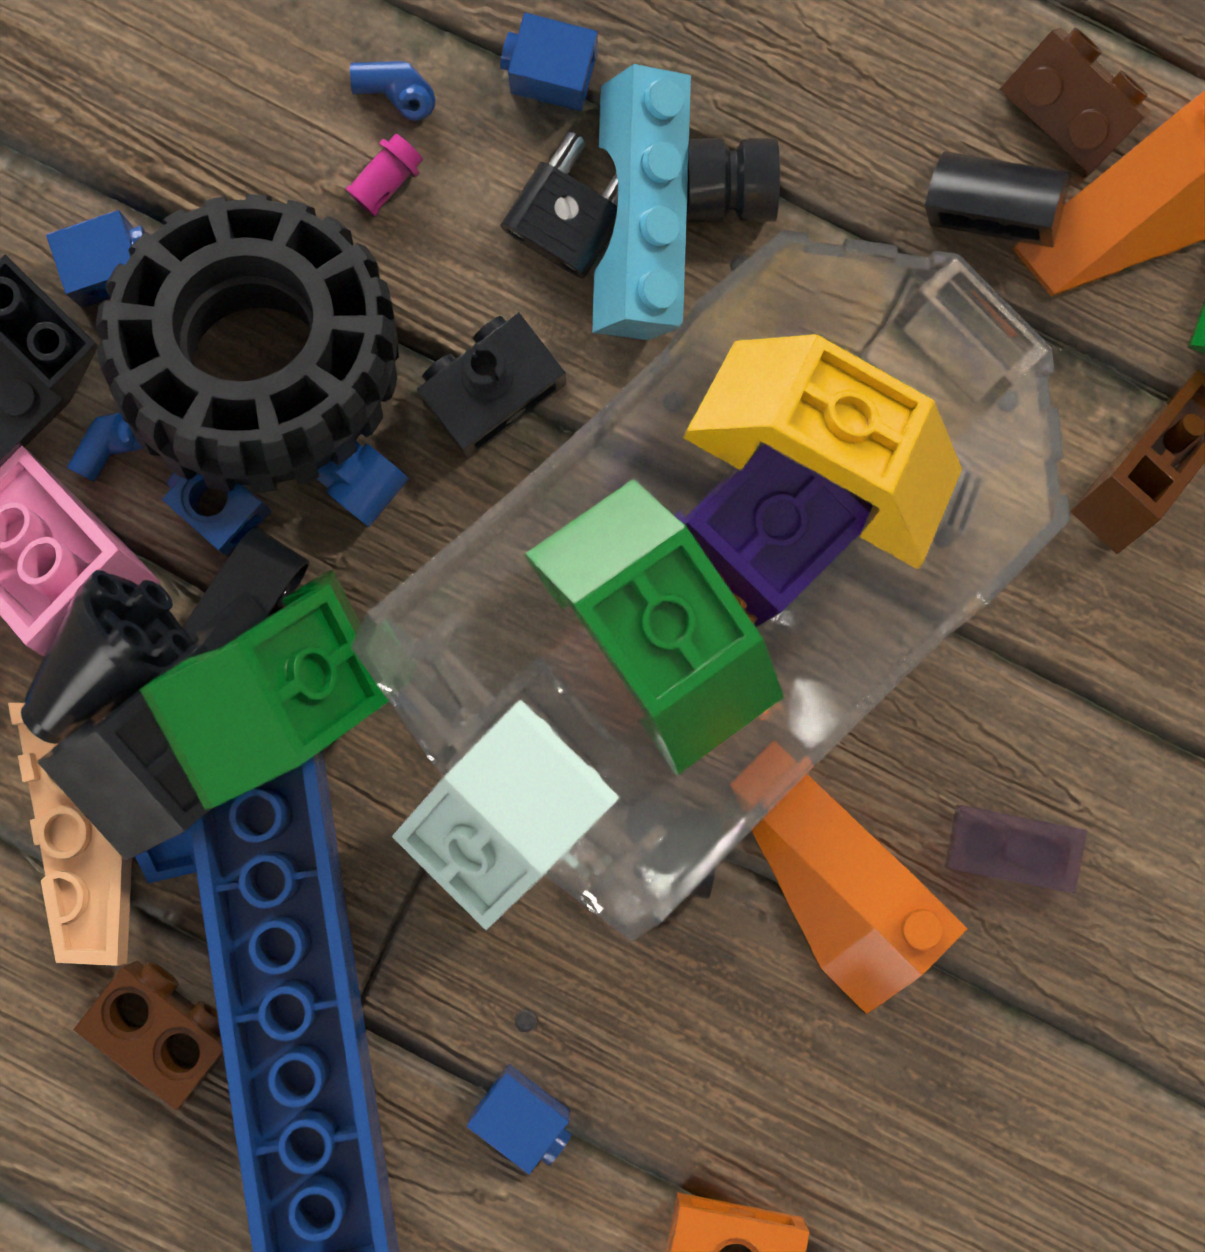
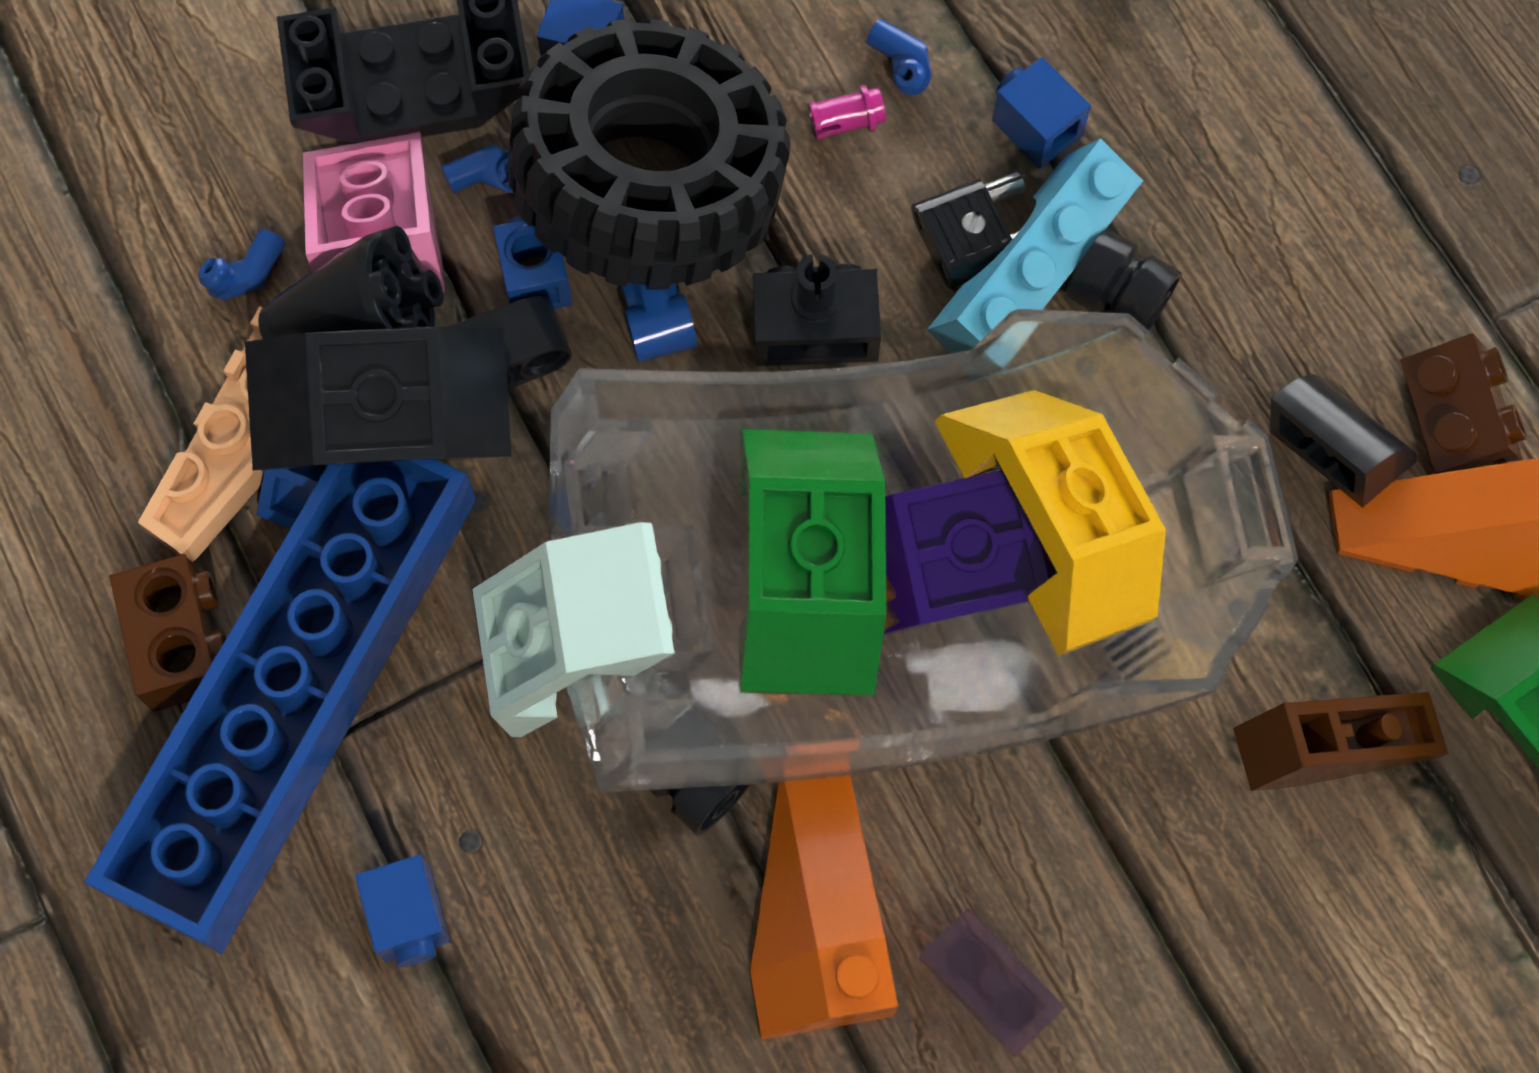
camera: 40 degrees right, 15 degrees down
green slope [140,570,390,810] -> none

